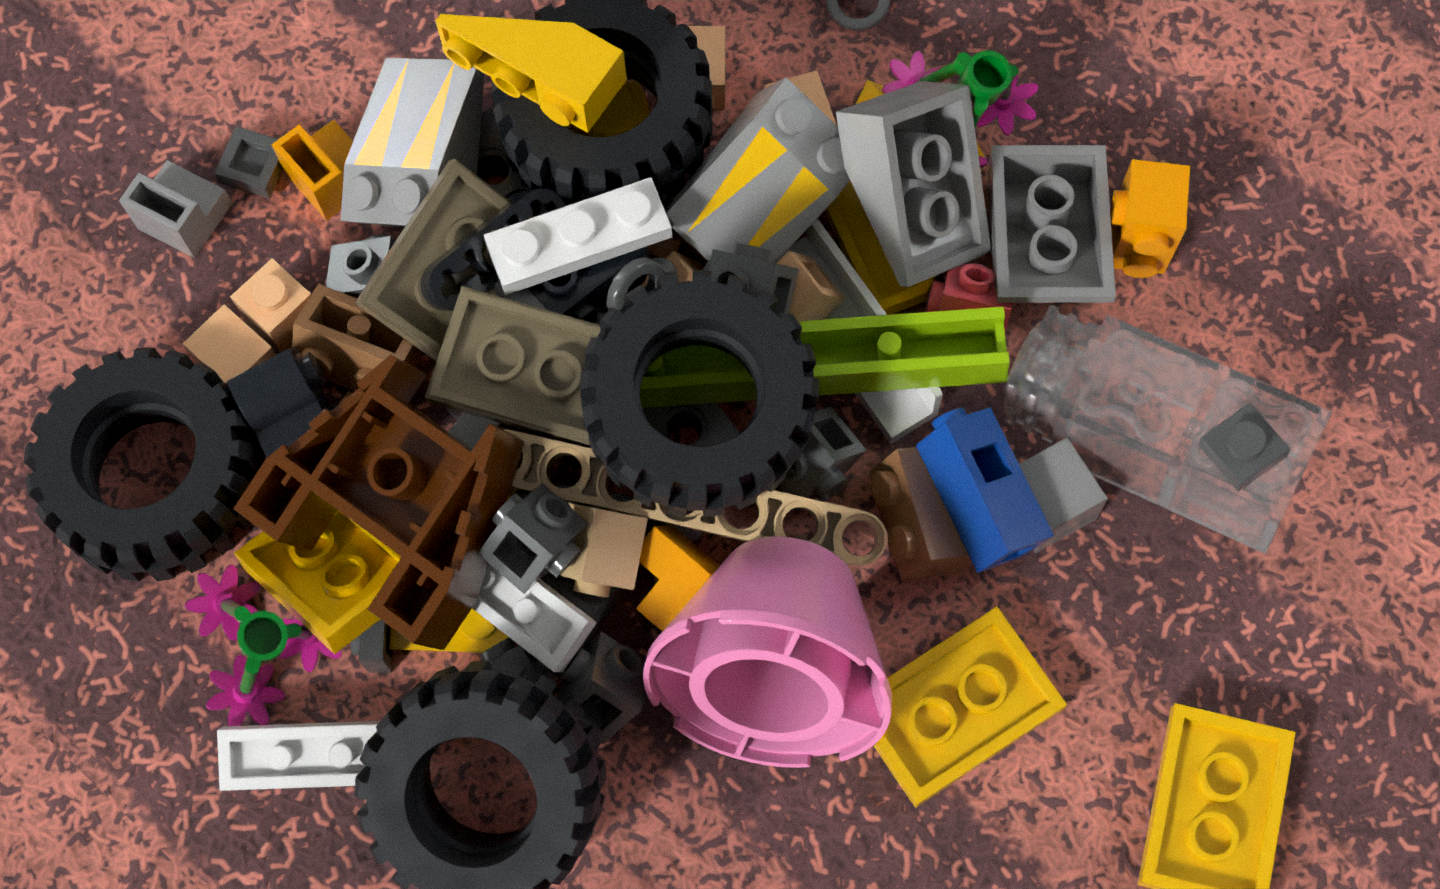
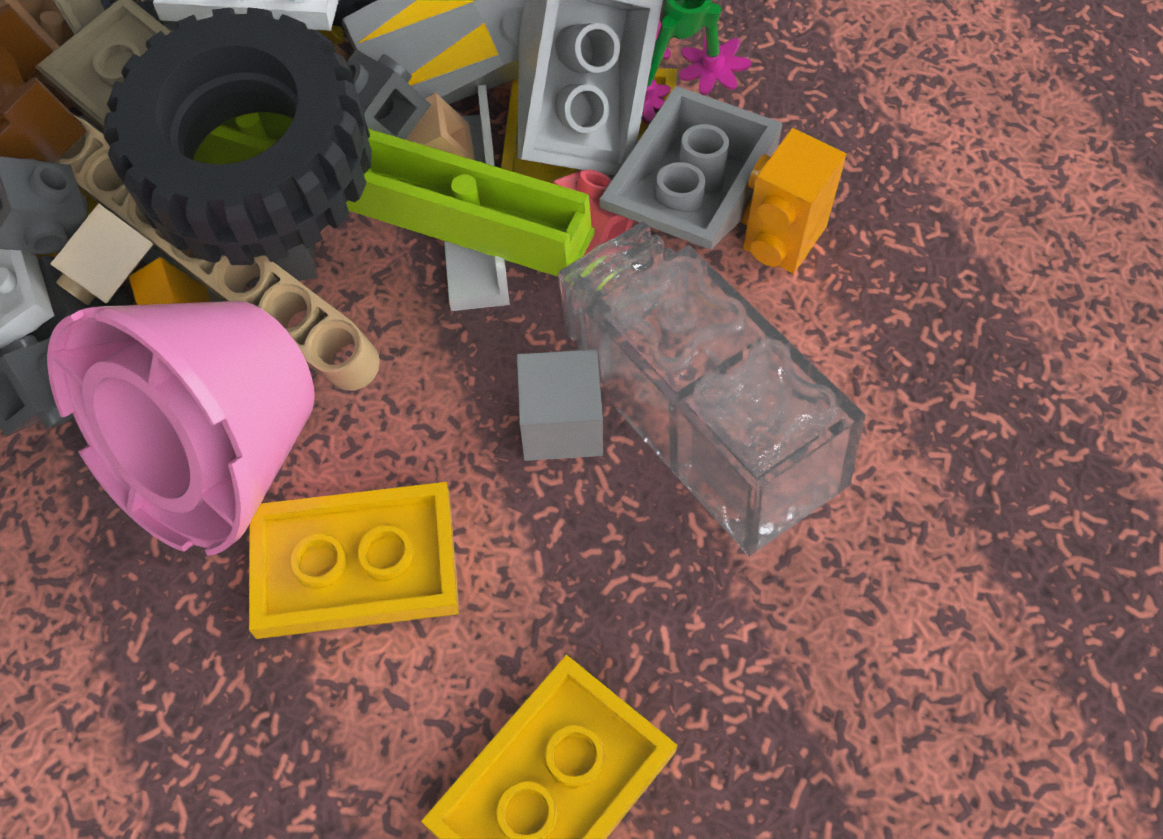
camera: 25 degrees right, 10 degrees down
dark grey brick [776,407,867,502] -> none
medium nougat brick [869,447,973,581] -> none
blue brick [916,407,1054,573] -> none
dark grey plate [1198,403,1291,492] -> none

